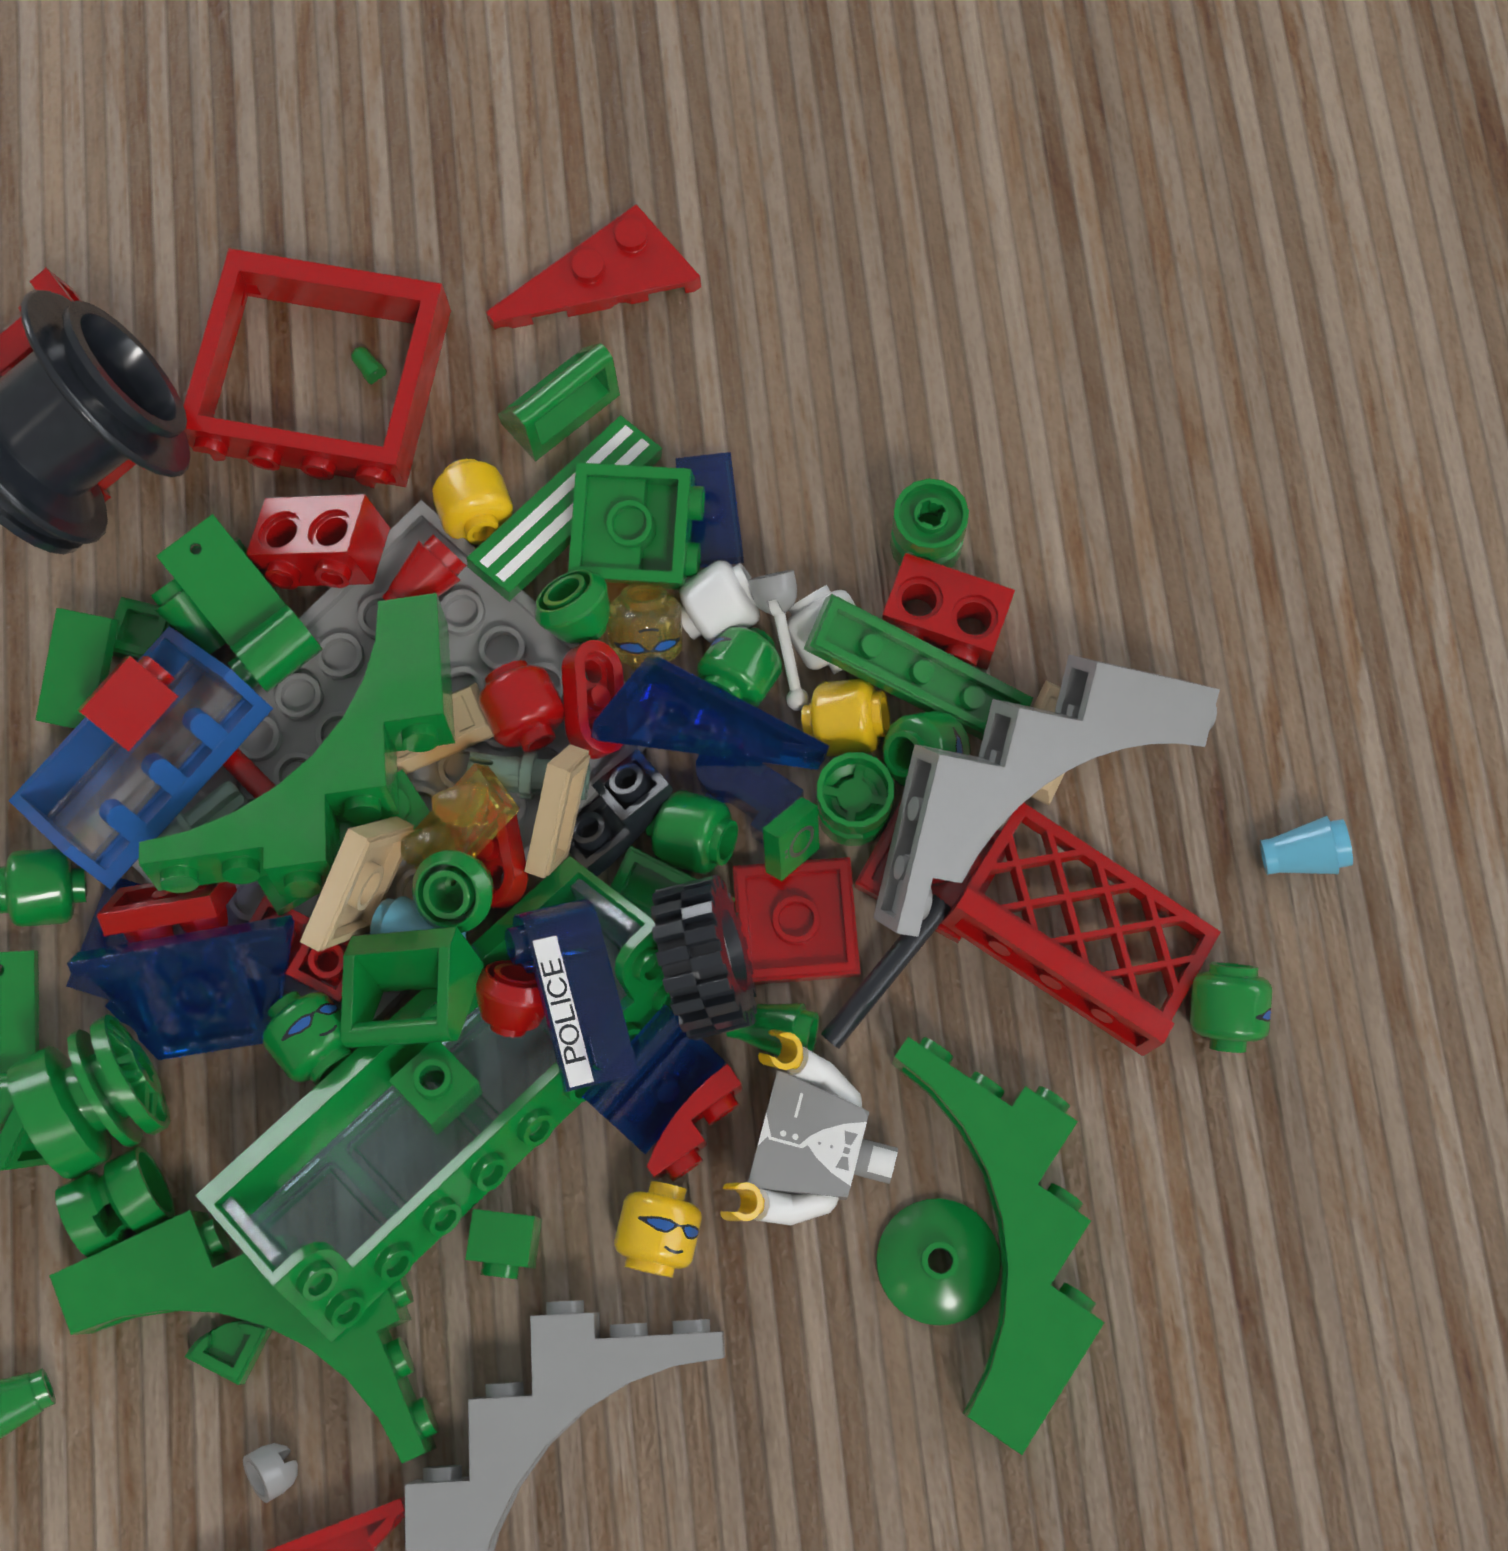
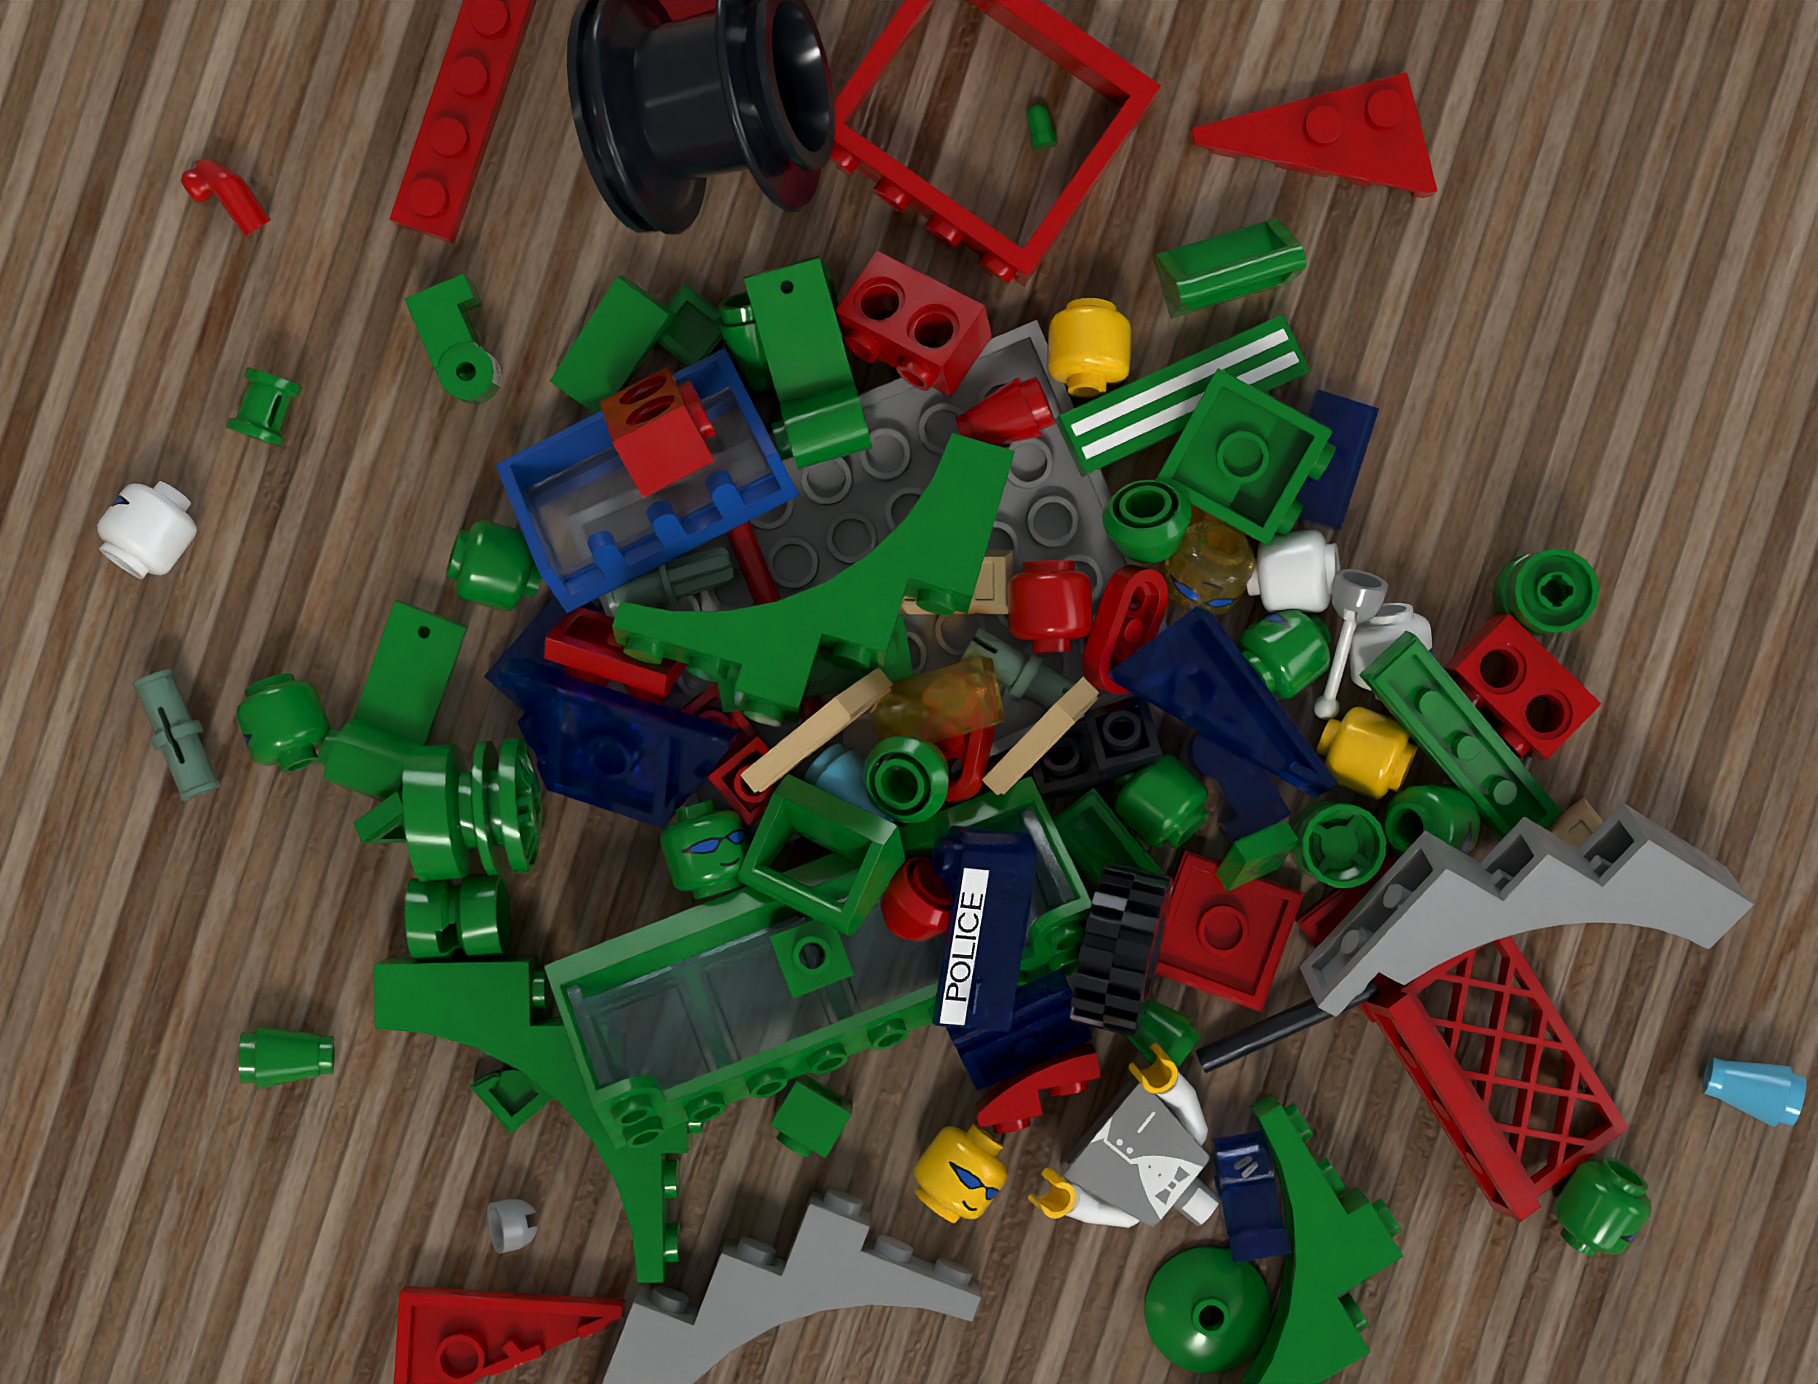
camera: 25 degrees right, 15 degrees up
none -> clear blue leg [1211,1131,1291,1263]

